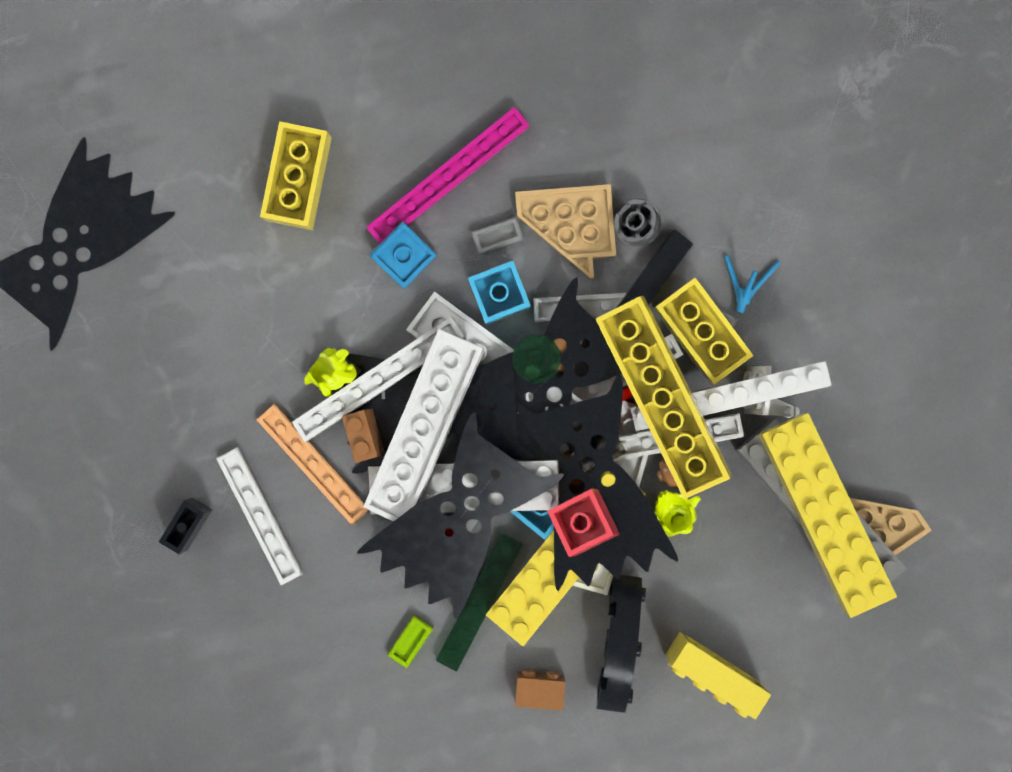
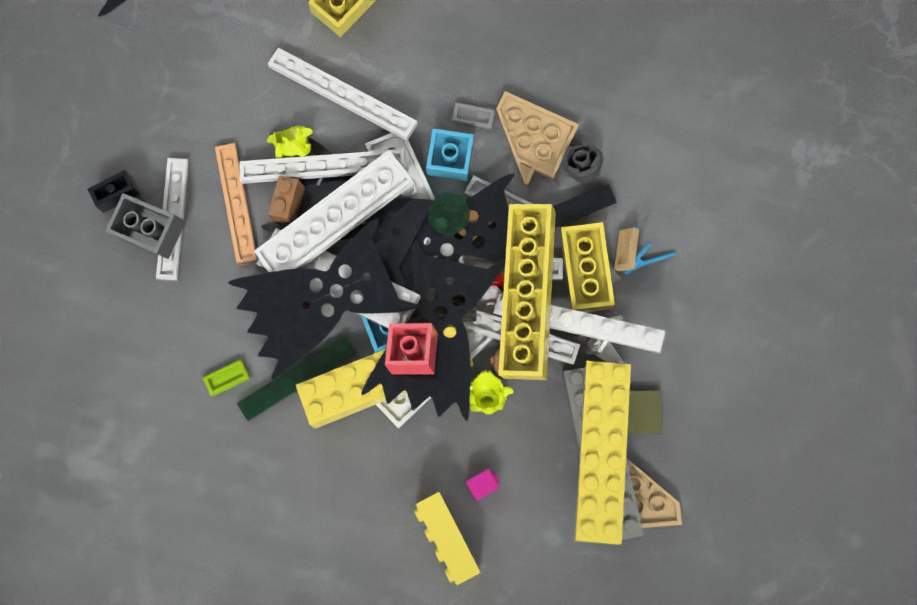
camera: 25 degrees right, 10 degrees down
dark pink plate [366,107,530,244] -> none
dark azure tile [369,221,437,289] -> none
medium nougat brick [515,669,566,711] -> none
black brick [596,575,646,713] -> none
none -> dark grey brick [105,193,186,259]
none -> white plate [267,48,418,141]
none -> dark pink brick [466,469,500,501]
none -> tan tile [614,227,639,271]
none -> olive tile [627,391,662,434]

